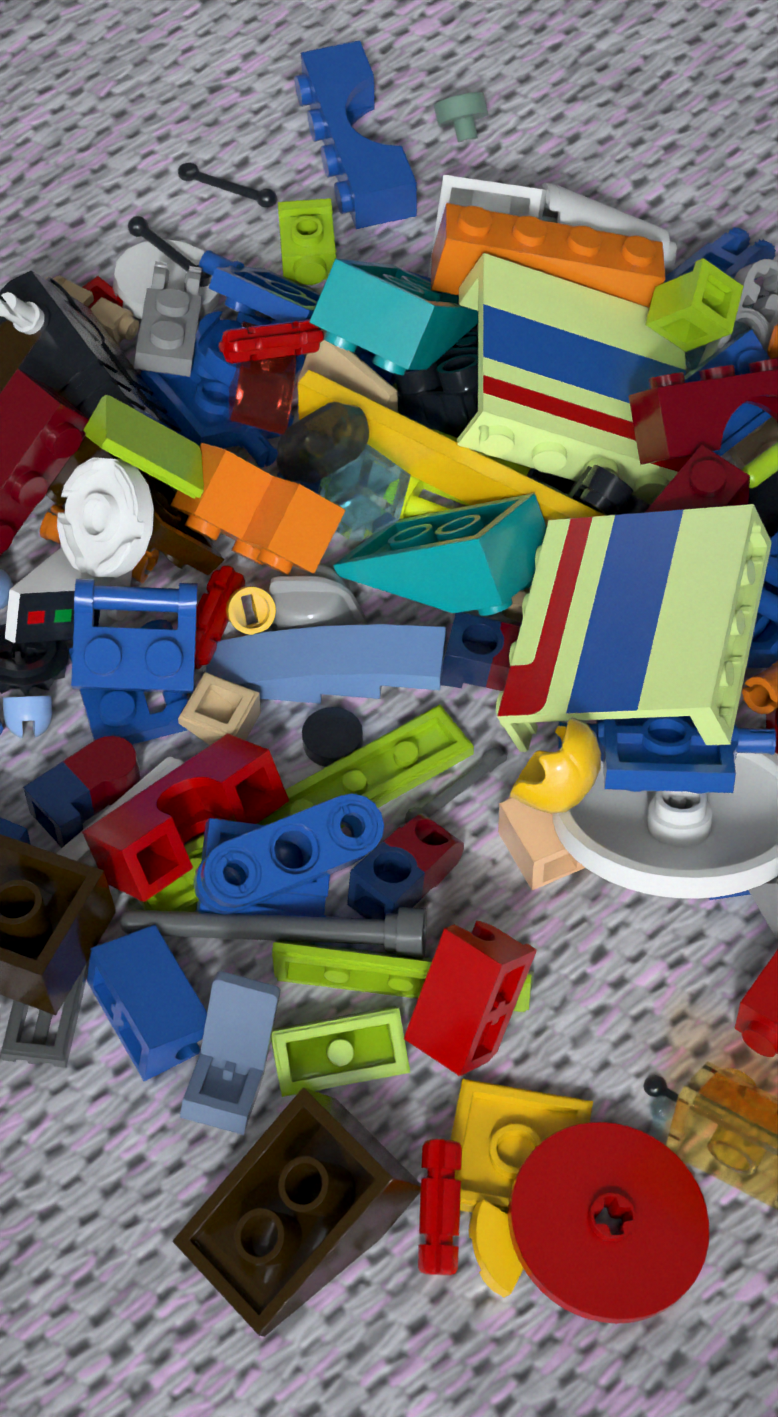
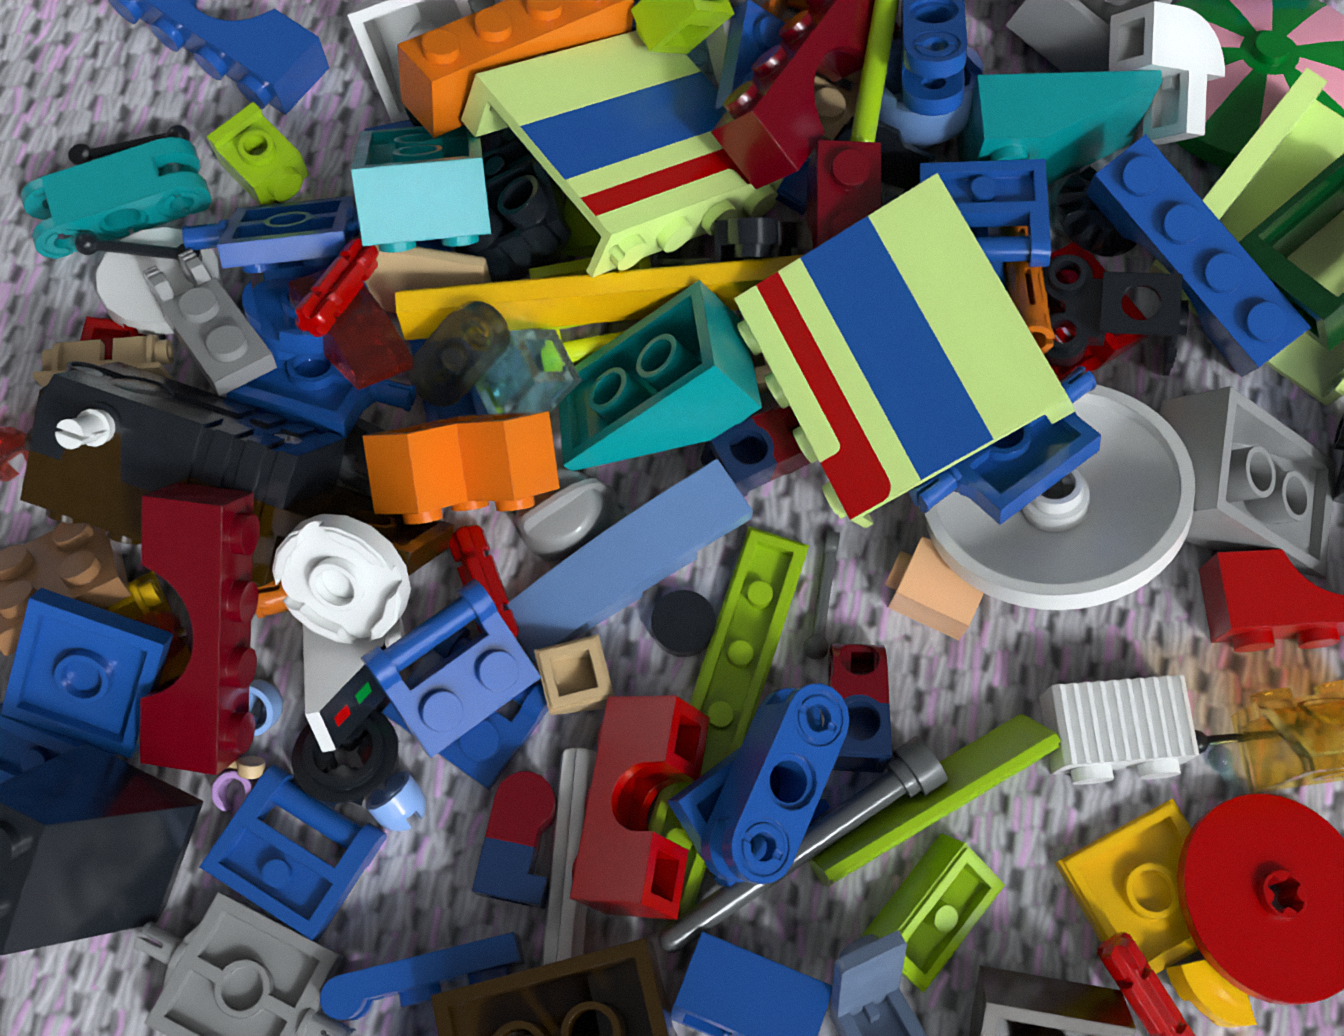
camera: 40 degrees left, 15 degrees up
lime slope [83,395,204,499] -> none
yellow hinge [226,586,276,635] -> none
red hinge [403,921,537,1076] -> none
yellow hair [510,718,601,814] -> none
none -> teal piece [20,137,212,259]
none -> white brick [1039,674,1199,785]

